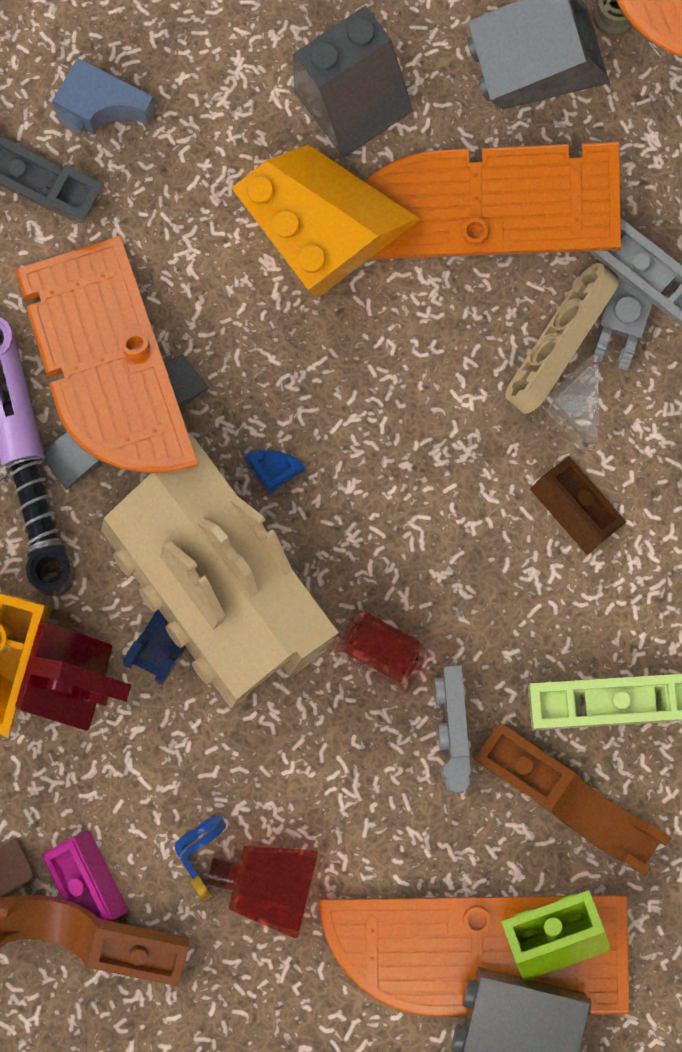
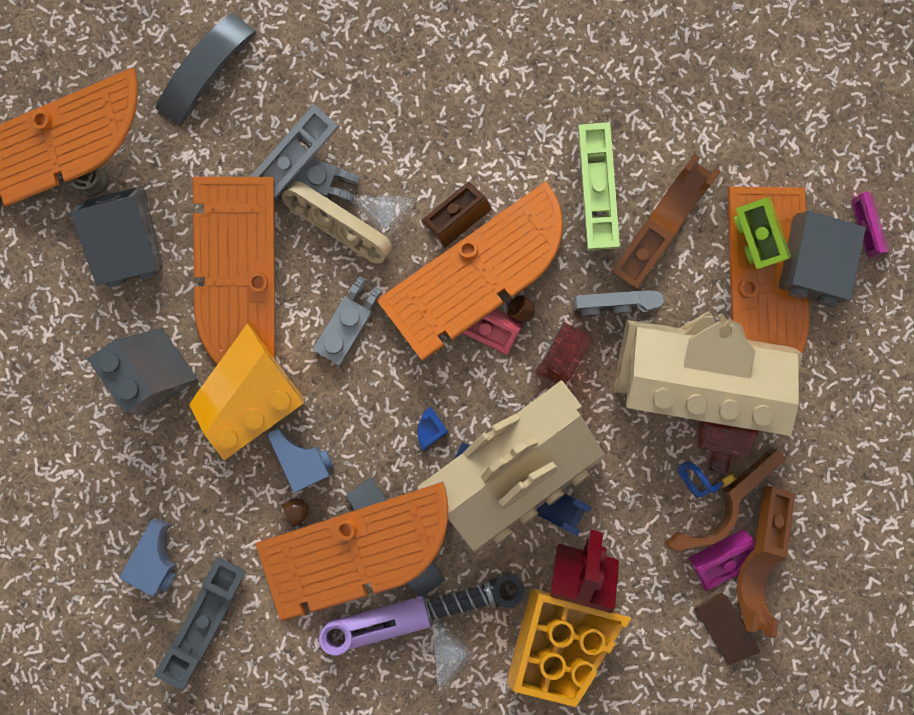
camera: 90 degrees left, 5 degrees up
none -> sand blue arch [267,429,334,493]
none -> reddish brown hinge [282,498,309,527]
none -> light grey hinge [312,276,383,366]
none -> orange door [377,181,563,361]
none -> coral slope [462,309,523,355]
none -> reddish brown hinge [507,295,535,323]
none -> tan piece [614,312,803,436]
none -> dark orange piece [664,449,786,551]

